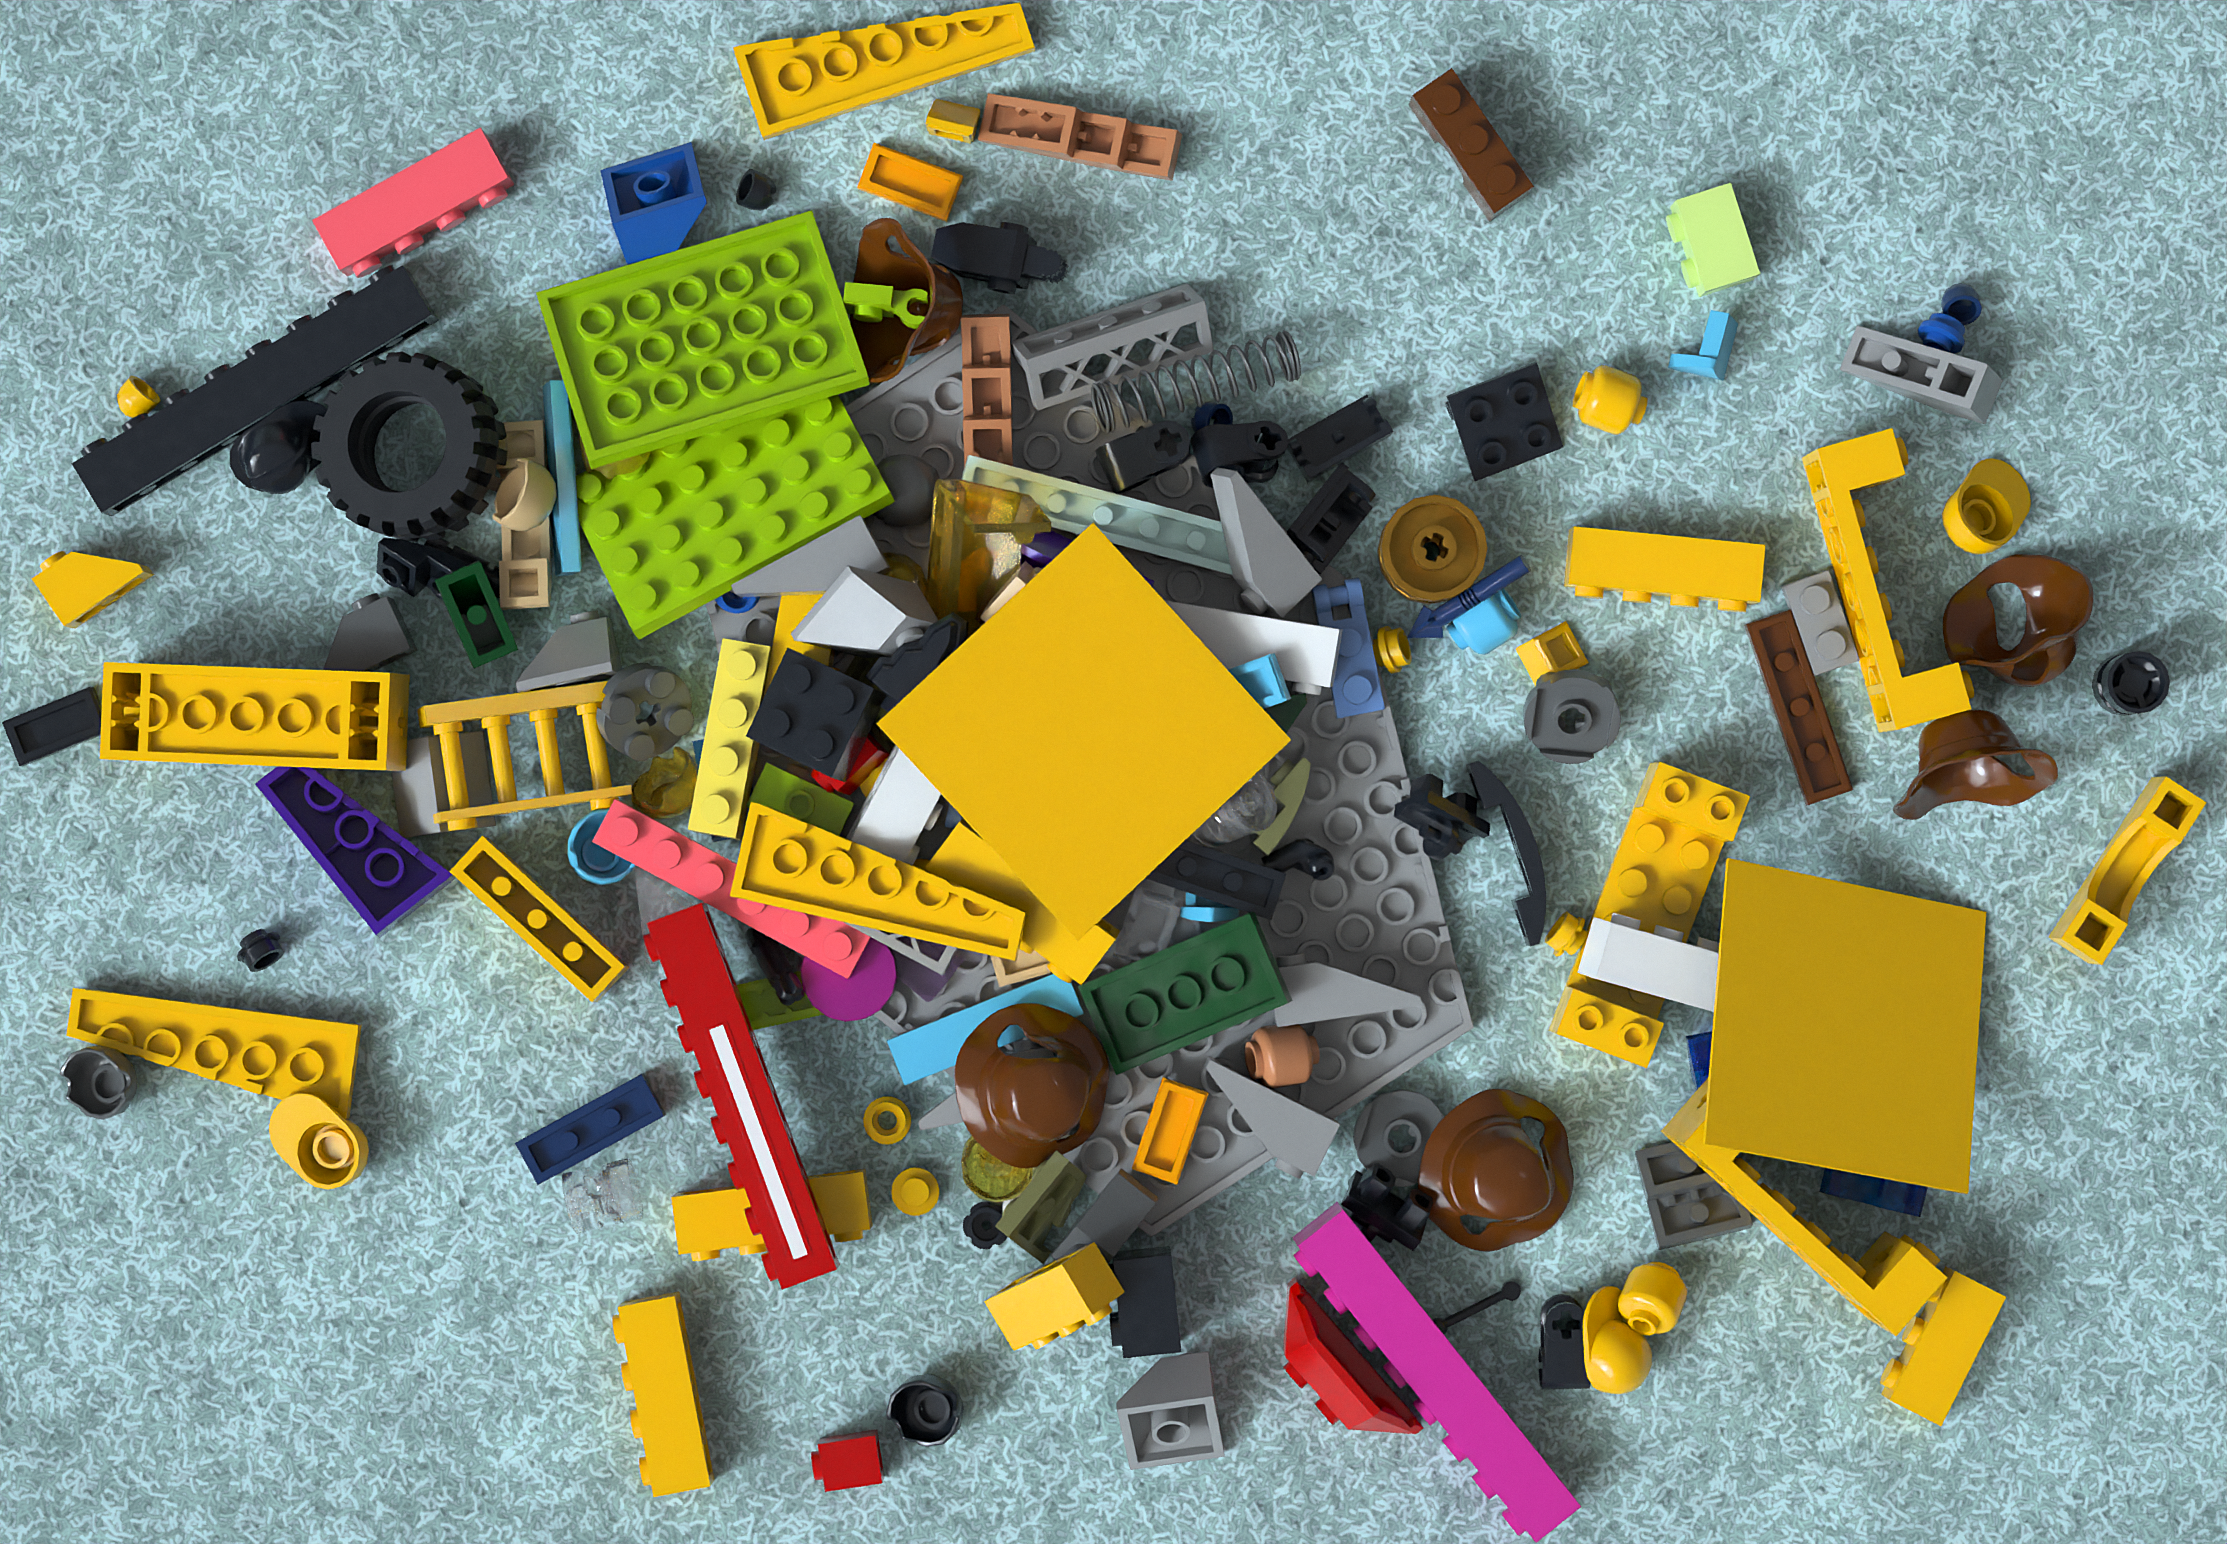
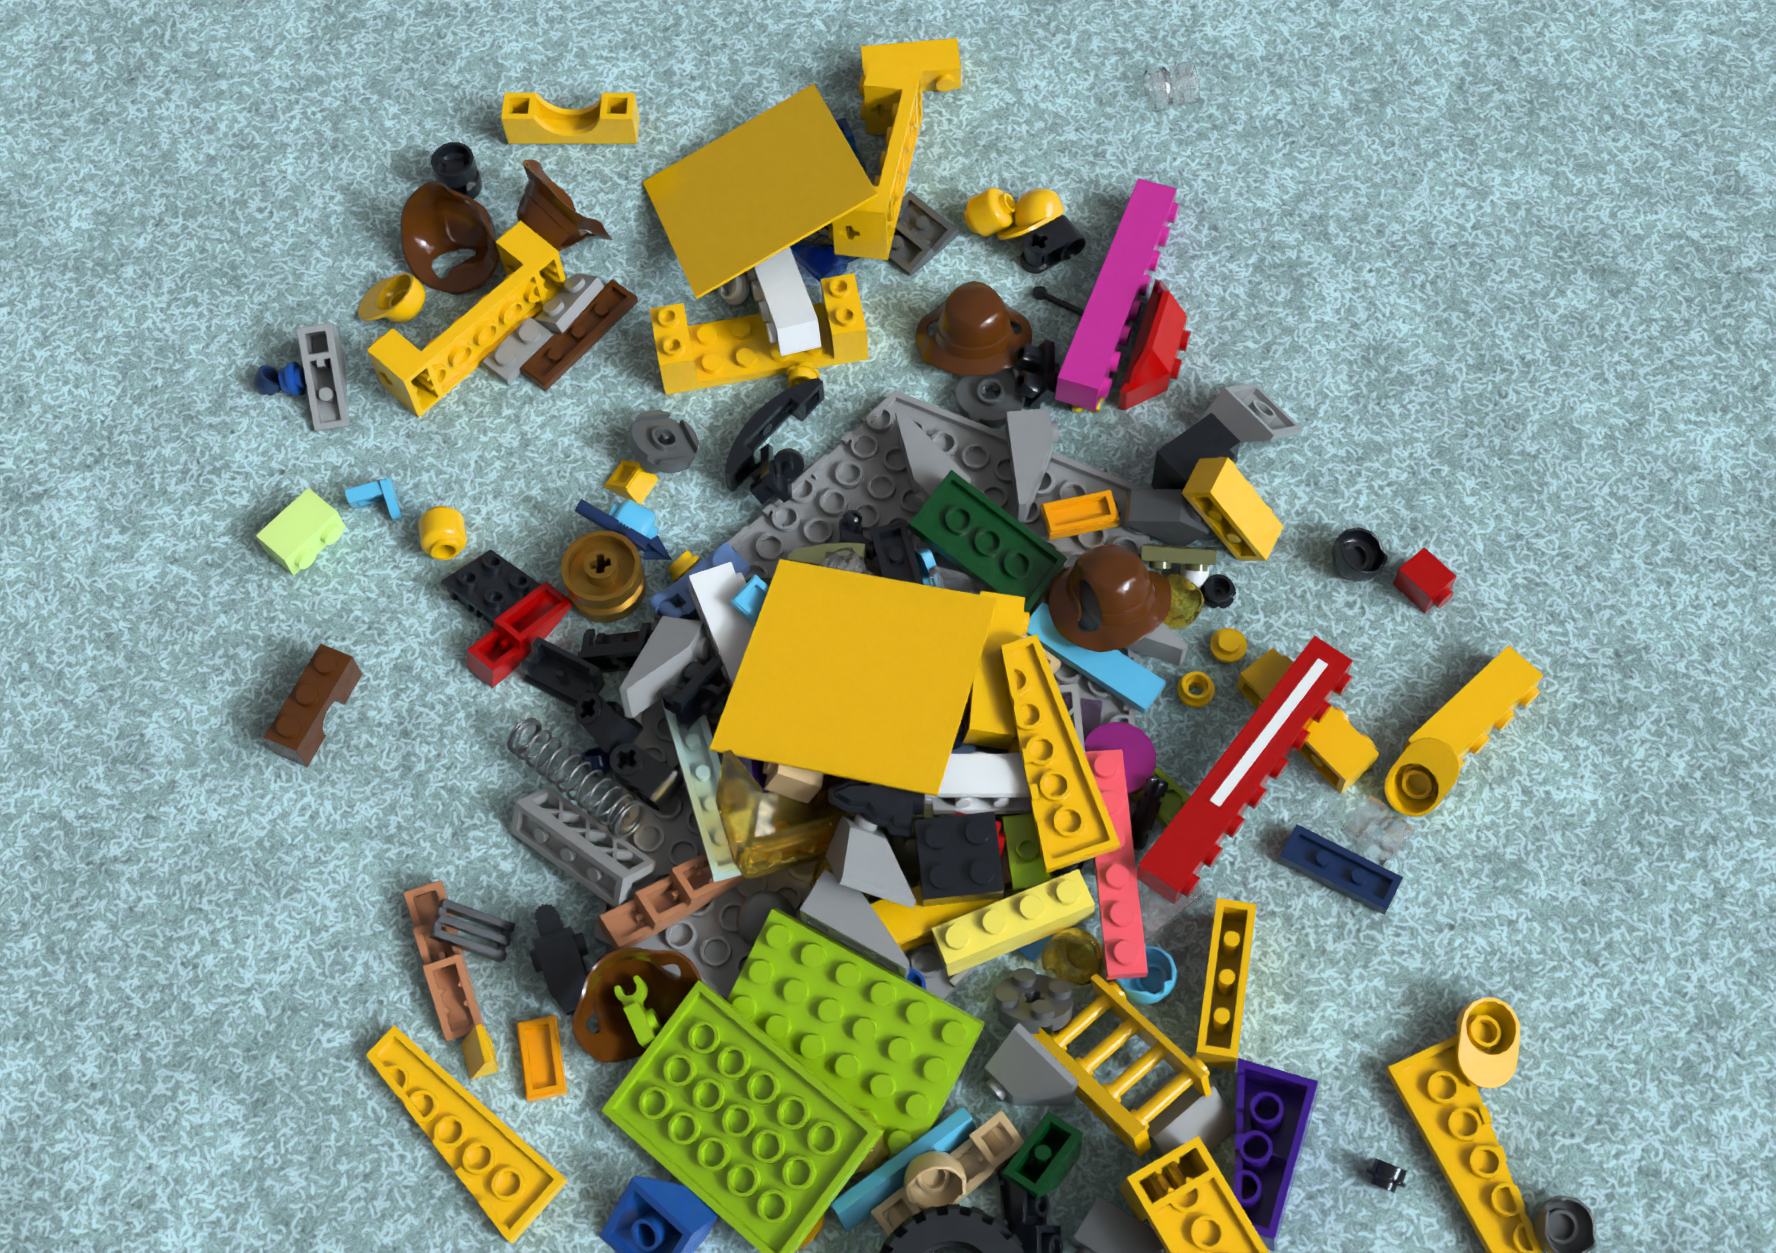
camera: 115 degrees left, 25 degrees down
black hinge [736,169,777,211] -> none
nougat head [1244,1024,1320,1089] -> none
yellow brick [1564,526,1766,612] -> none
none -> black tile [429,898,515,962]
none -> red slope [467,581,572,689]
none -> light grey plate [535,273,604,333]
none -> black hips [662,657,730,730]
none -> yellow cap [1385,737,1460,817]

